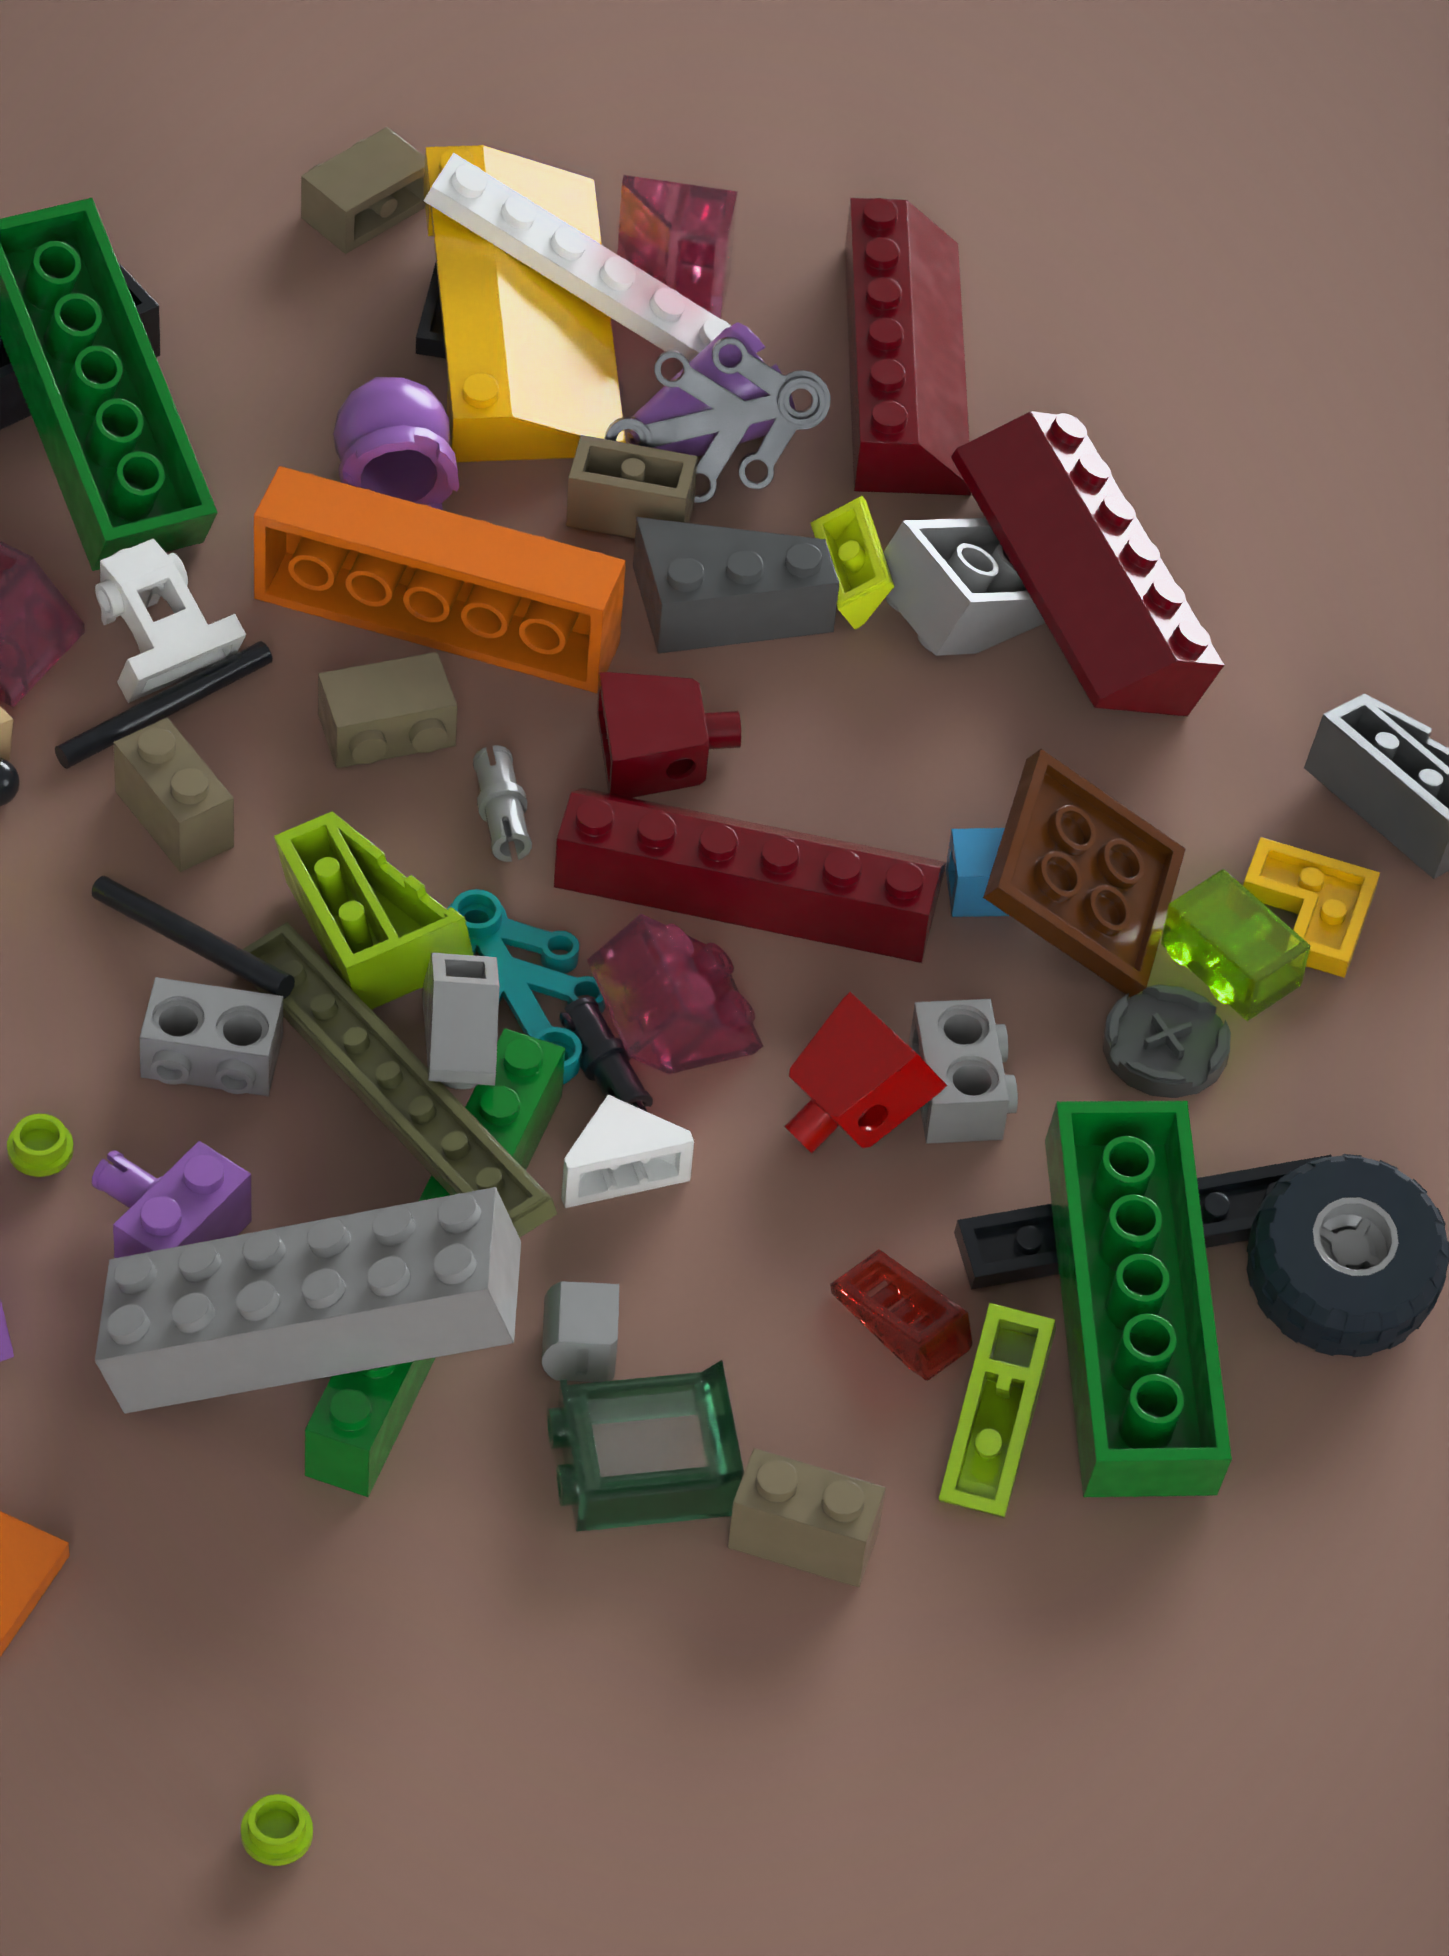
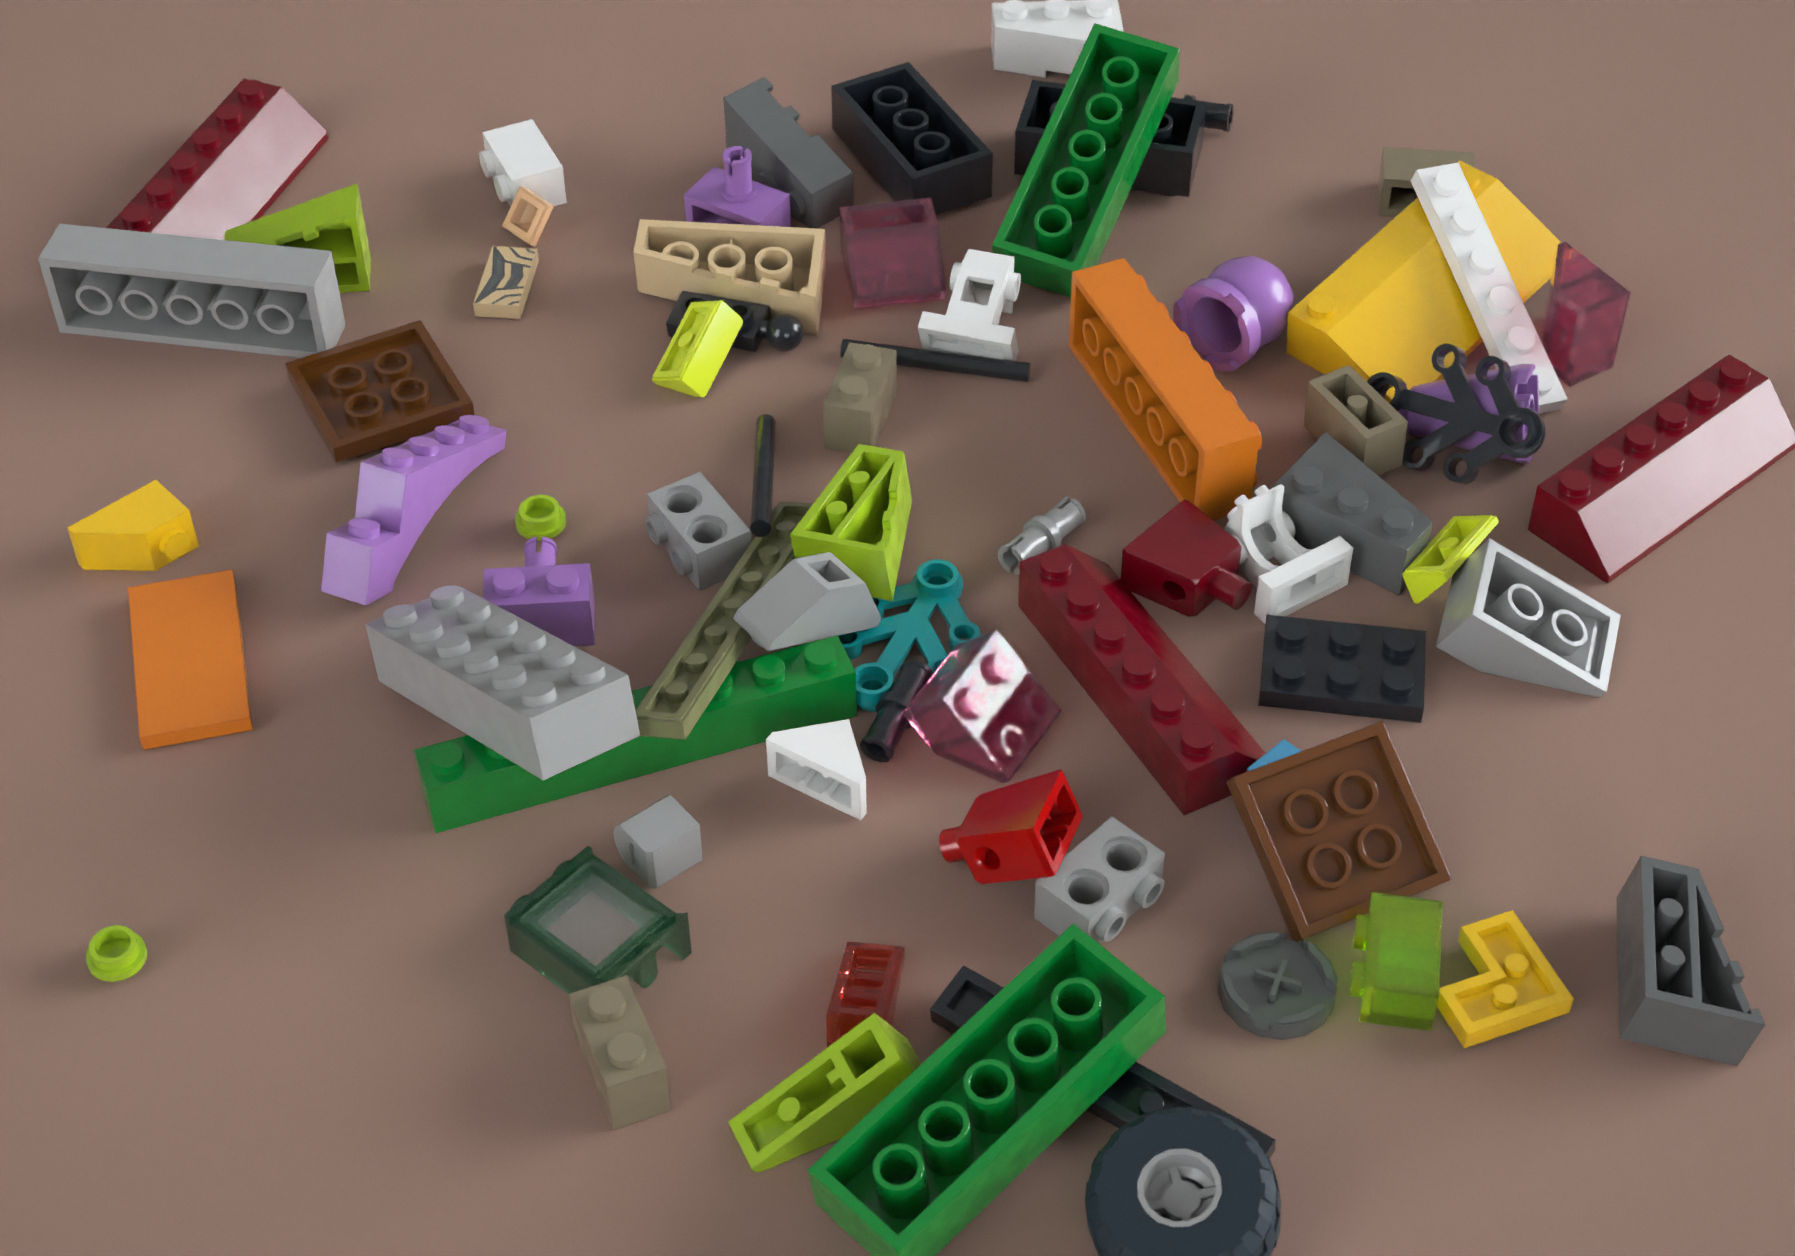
camera: 55 degrees right, 5 degrees down
dark tan brick [318,651,457,768] -> none
dark red slope [951,411,1224,717] -> none
none -> white tile [1224,484,1353,624]
none -> black plate [1258,615,1426,723]

